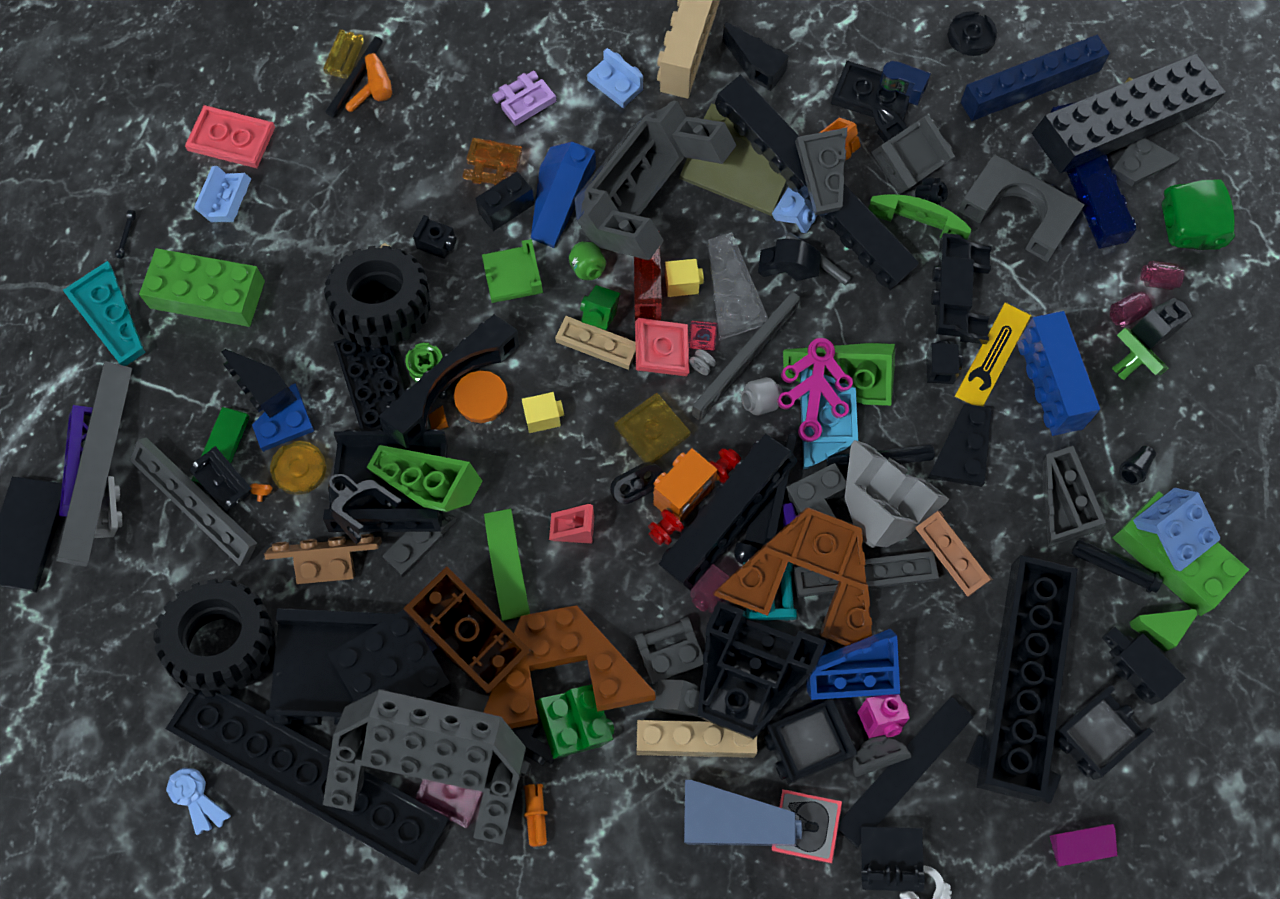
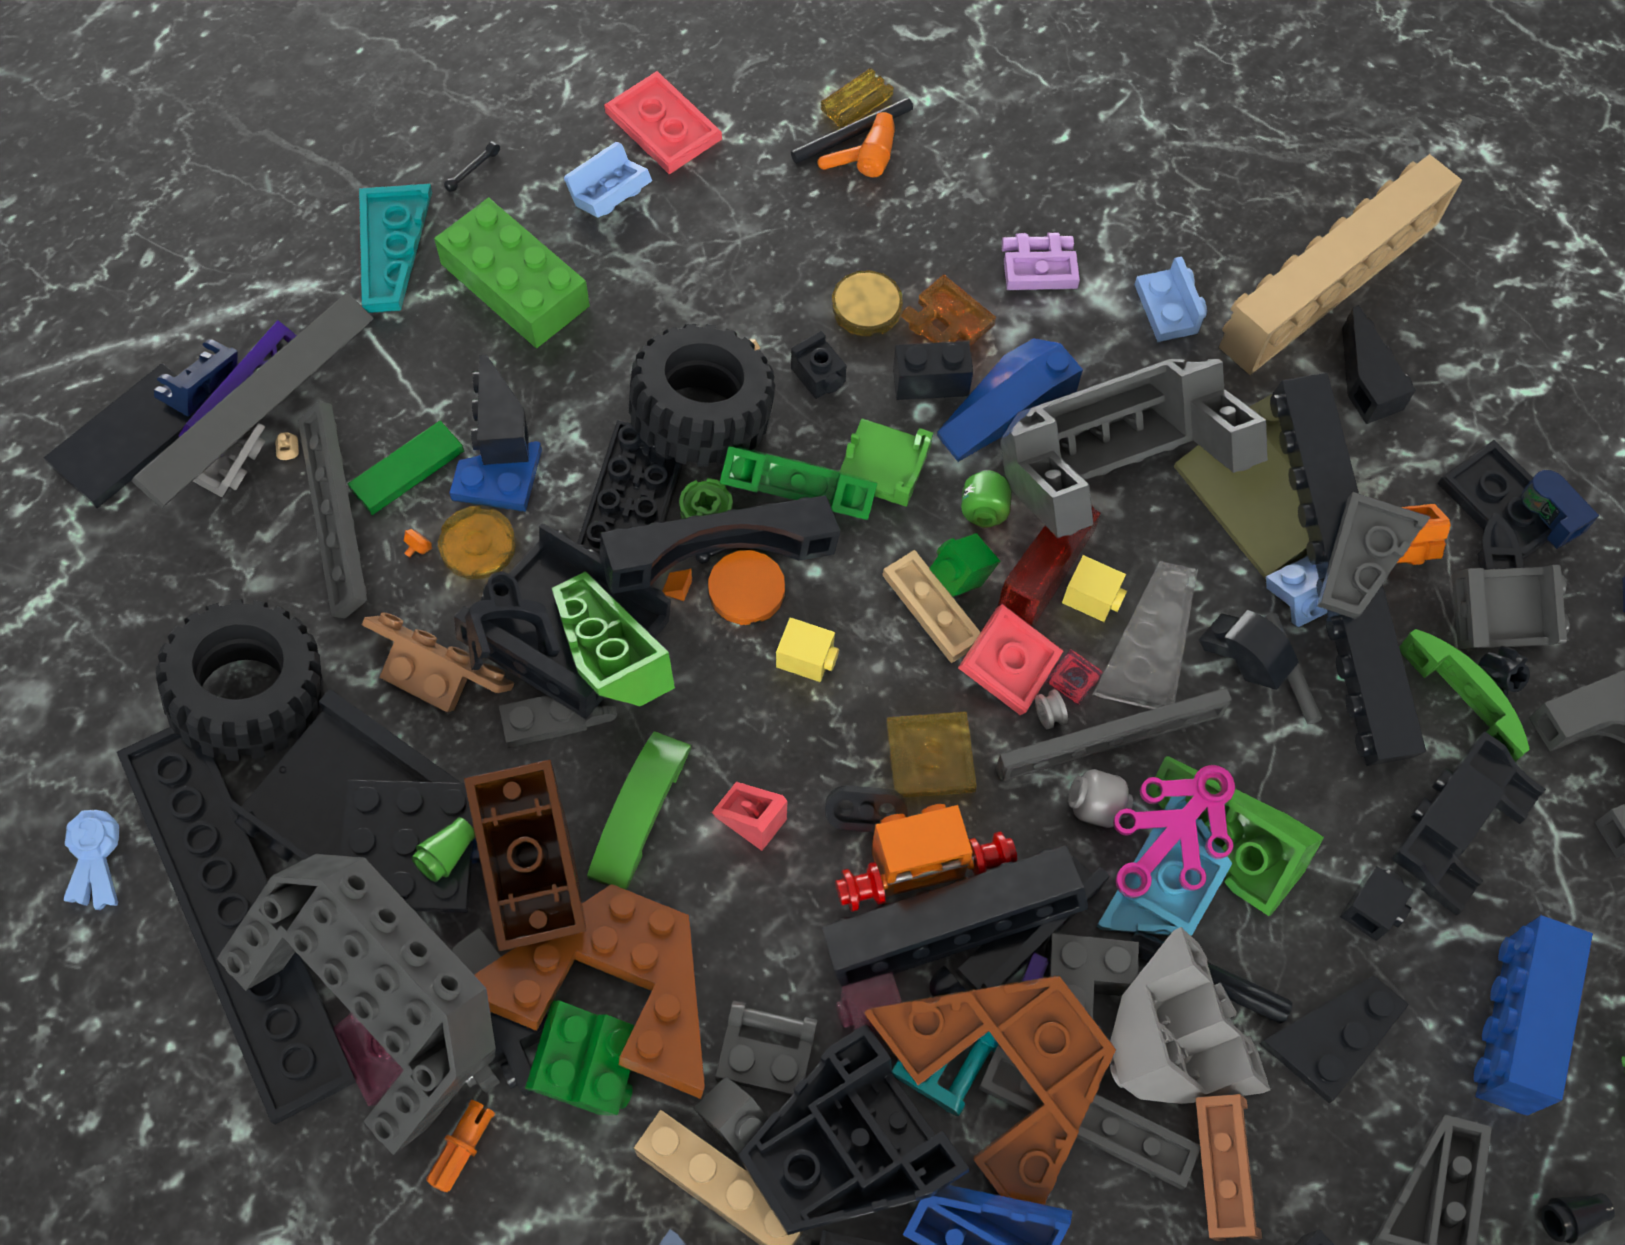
camera: 30 degrees right, 5 degrees down
black hinge [189,446,252,513] -> none
yellow sticker [955,303,1031,406] -> none
none -> dark blue hinge [154,339,238,417]
none -> tan rock [275,432,299,460]
none -> bright green cone [411,817,476,882]
none -> green slope [720,446,877,520]
none -> pearl gold tile [831,270,903,336]

